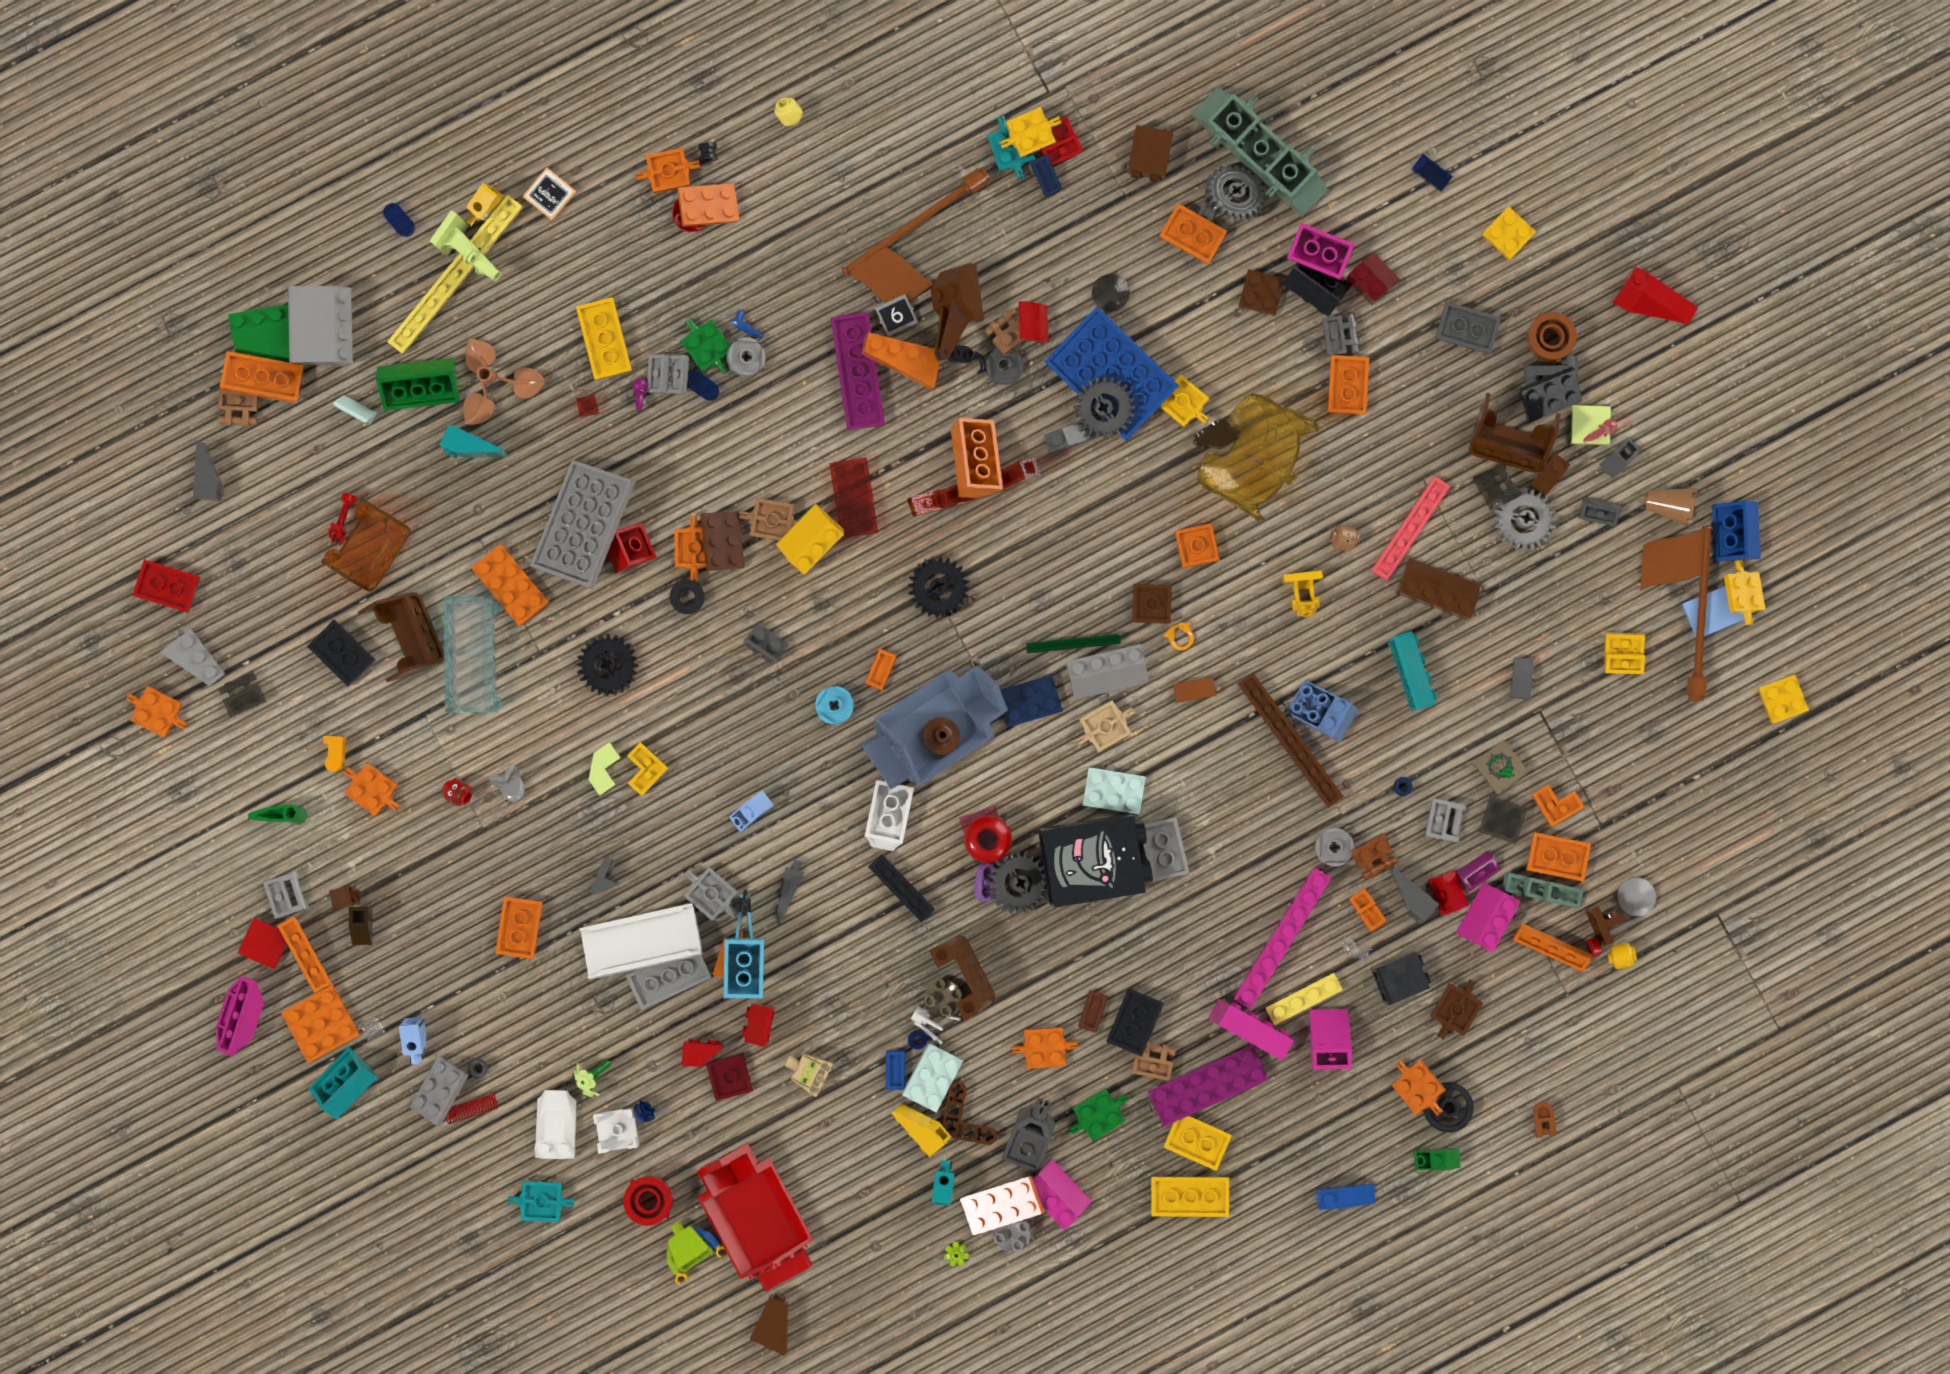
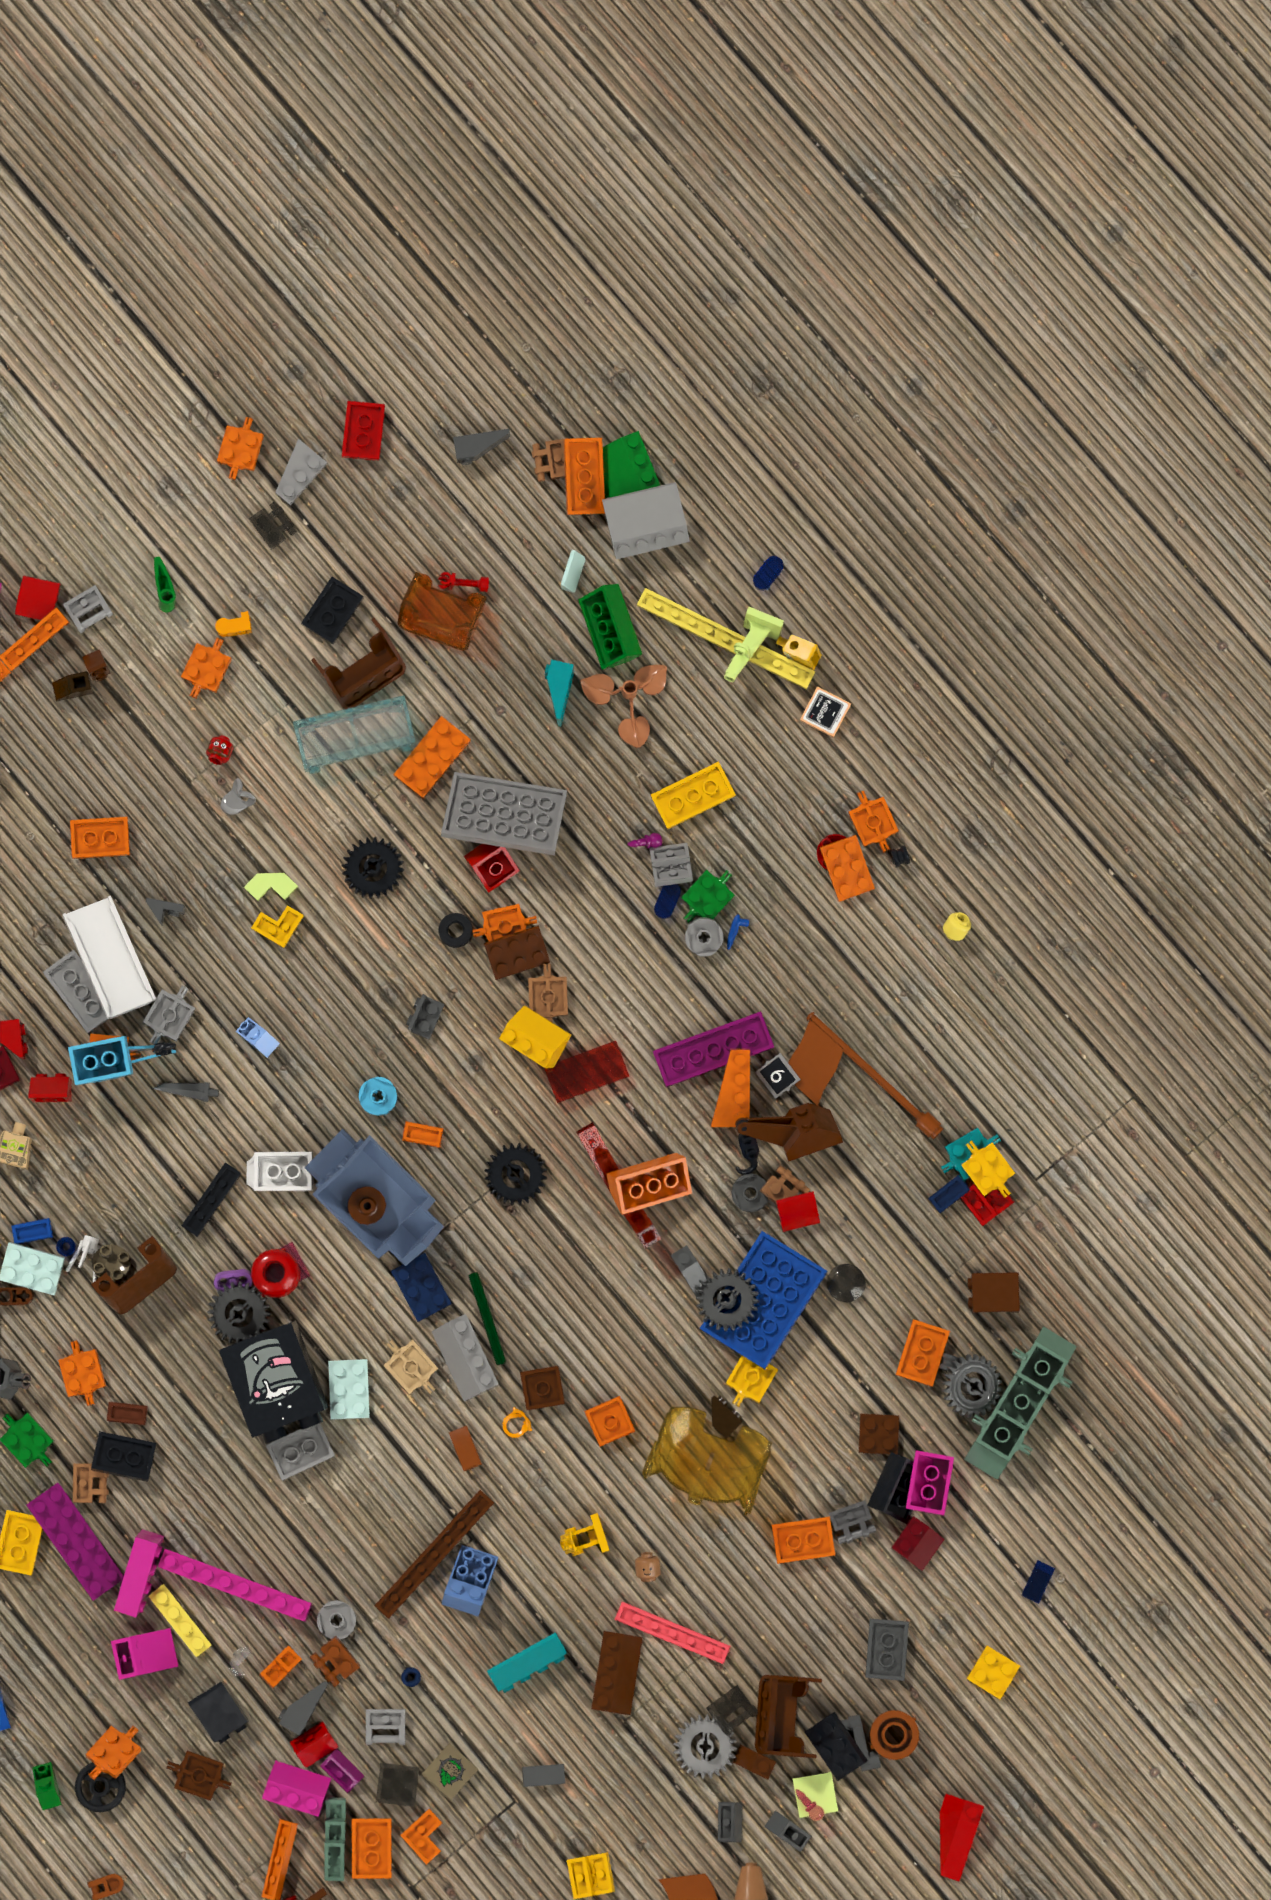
camera: 80 degrees right, 5 degrees down
clear red plate [576,394,600,418] -> none

